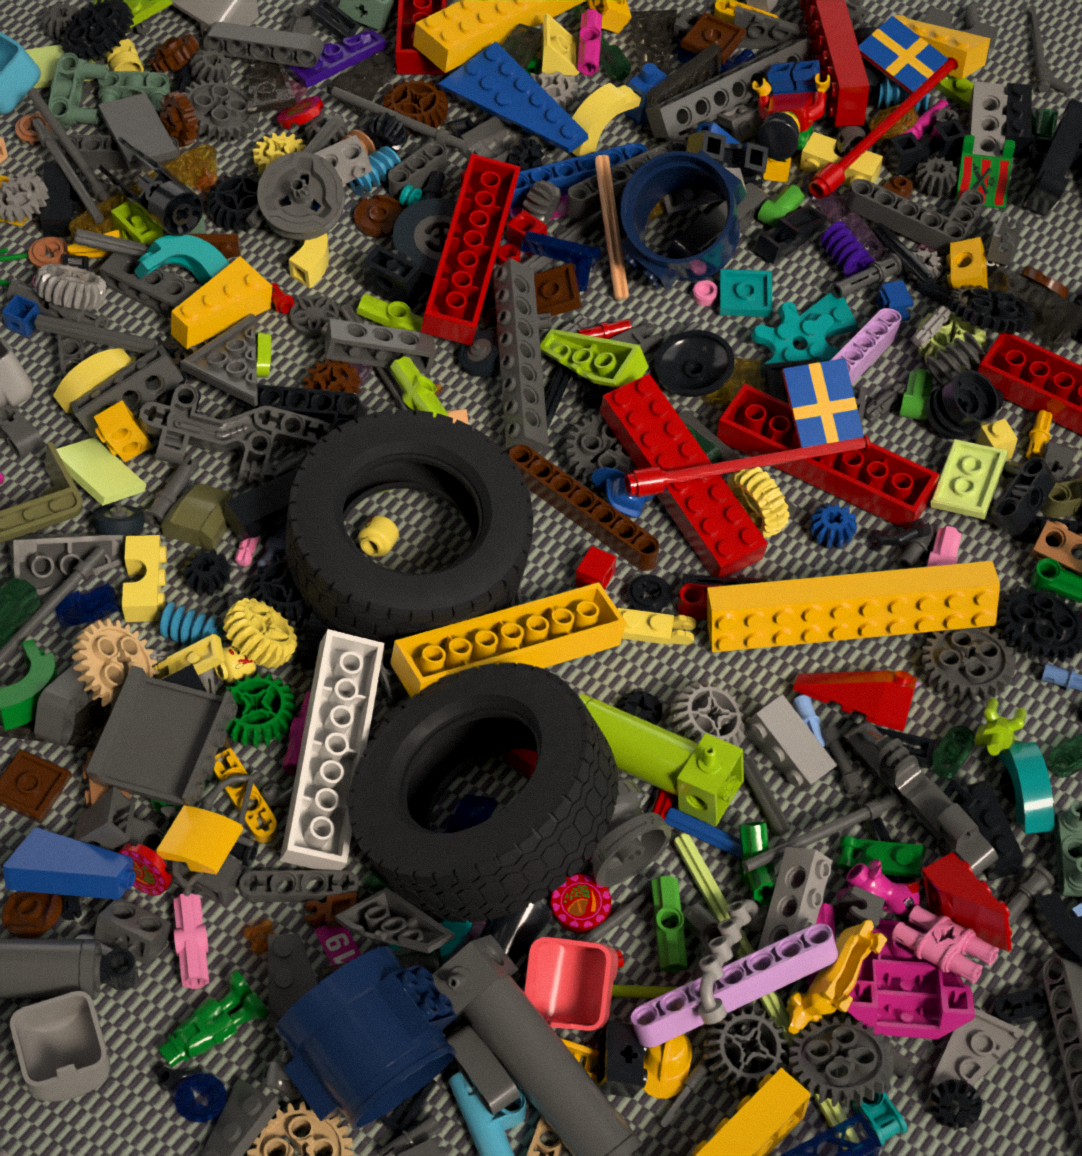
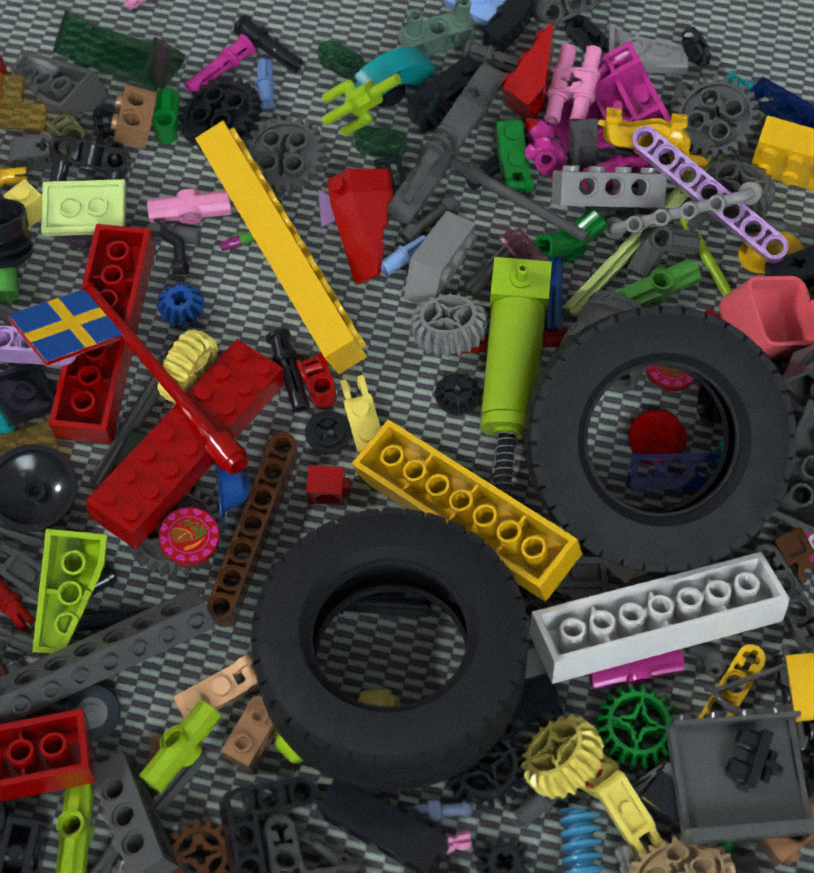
camera: 110 degrees left, 10 degrees up
none -> red tile [159,507,219,567]
none -> clear pink piece [499,227,548,261]
none -> black hips [724,728,784,792]

